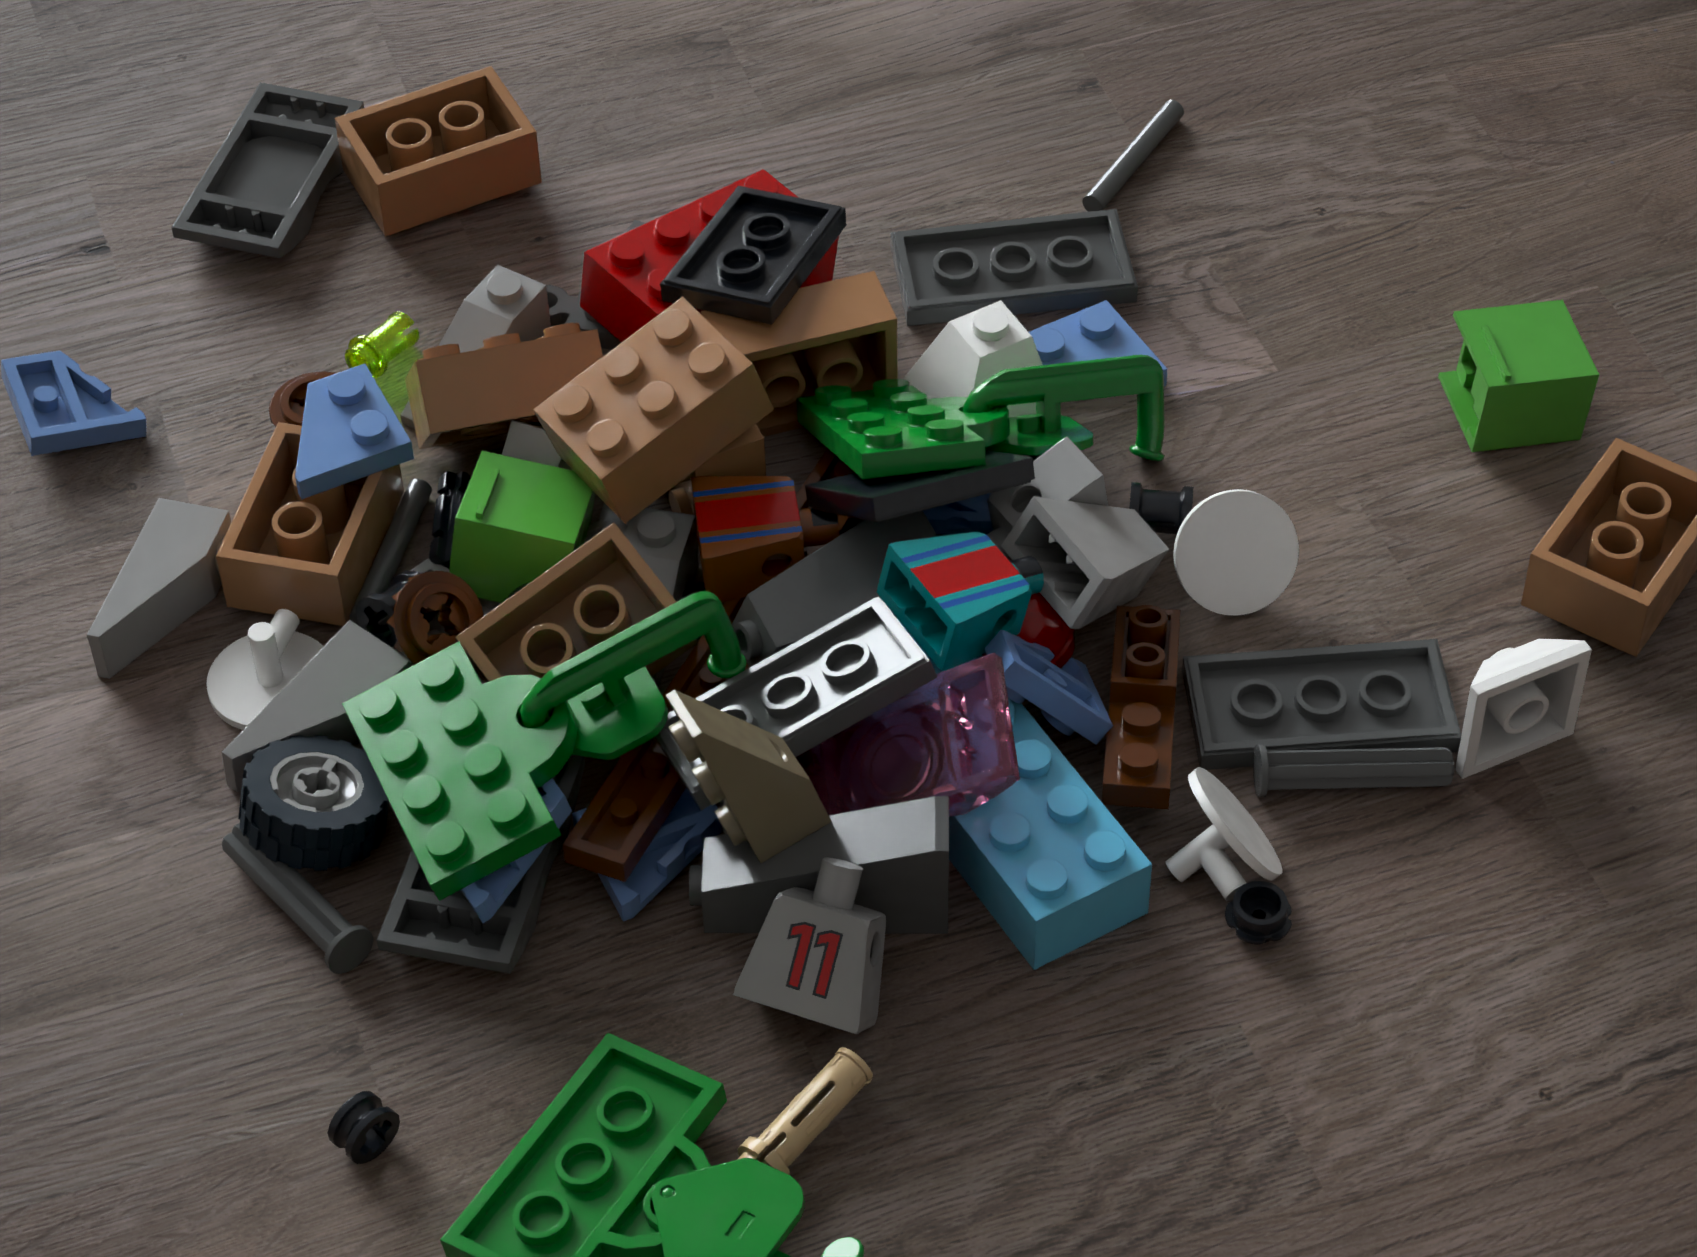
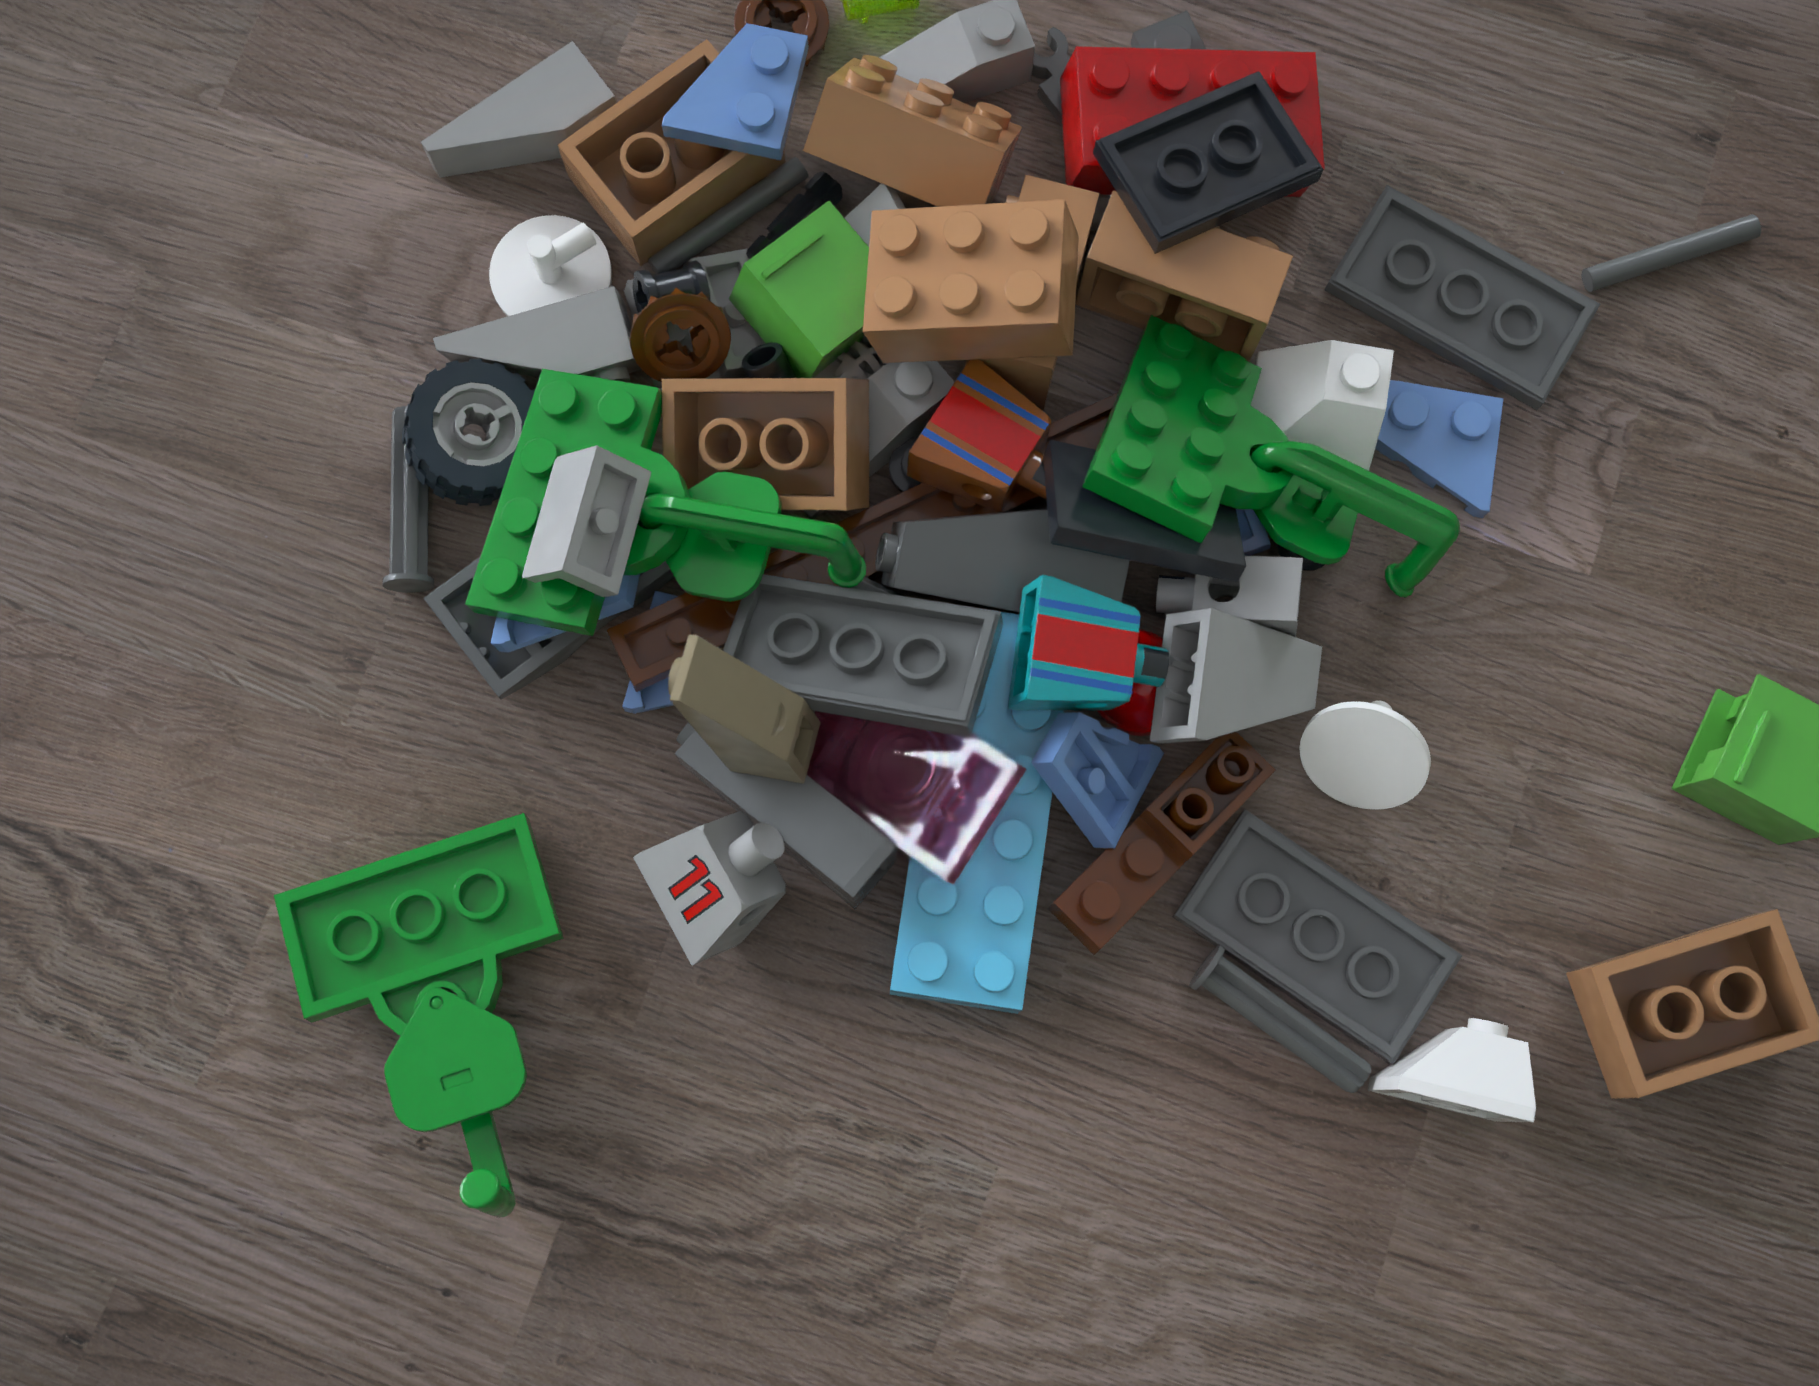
camera: 35 degrees right, 30 degrees up
black bush [328,1091,400,1164] -> none
tan pin [737,1047,873,1175] -> none
black bush [1129,482,1194,534] -> none
white shield [1165,767,1282,901] -> none
black plate [1225,881,1292,945] -> none
none -> light grey panel [522,446,651,597]

